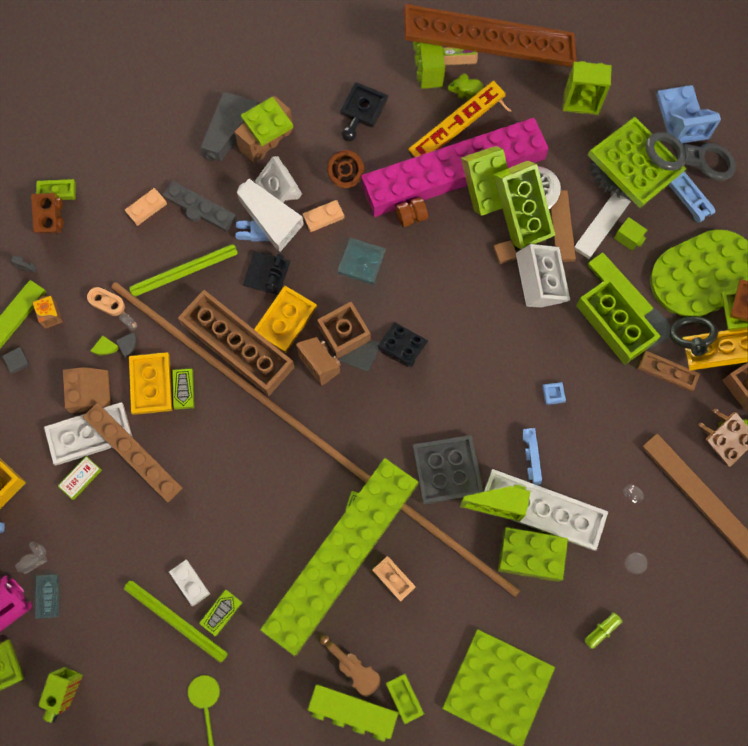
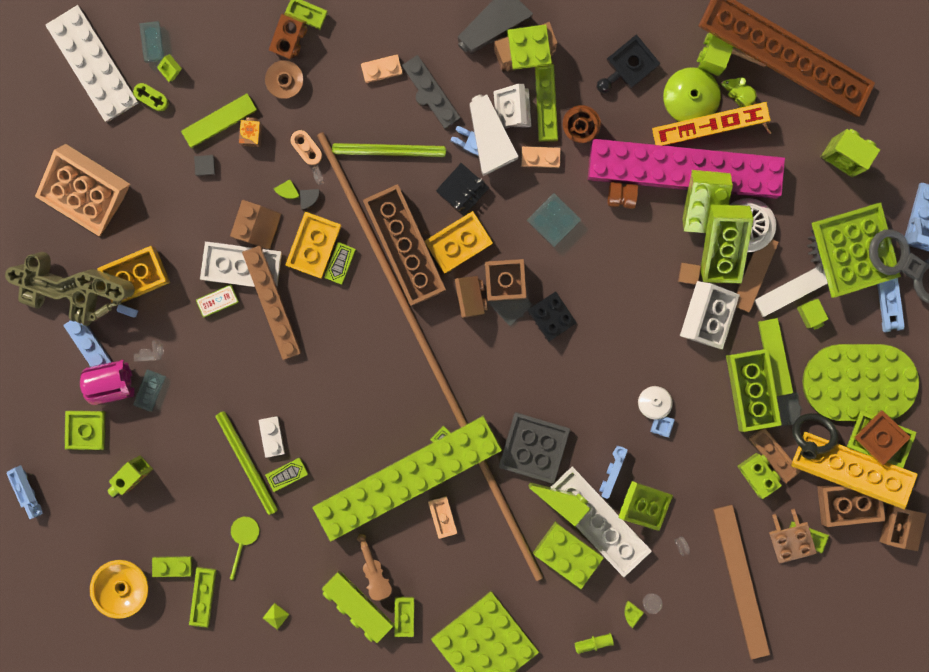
camera: 25 degrees right, 15 degrees up
dark grey tile [11,256,37,273] -> none
none -> medium nougat dish [265,60,303,99]
none -> lime tile [535,64,558,142]
none -> lime plate [618,481,673,531]
none -> lime tile [624,600,644,628]
none -> white piece [638,386,673,419]
none -> lime dish [663,68,721,122]
none -> lime brick [737,453,782,499]

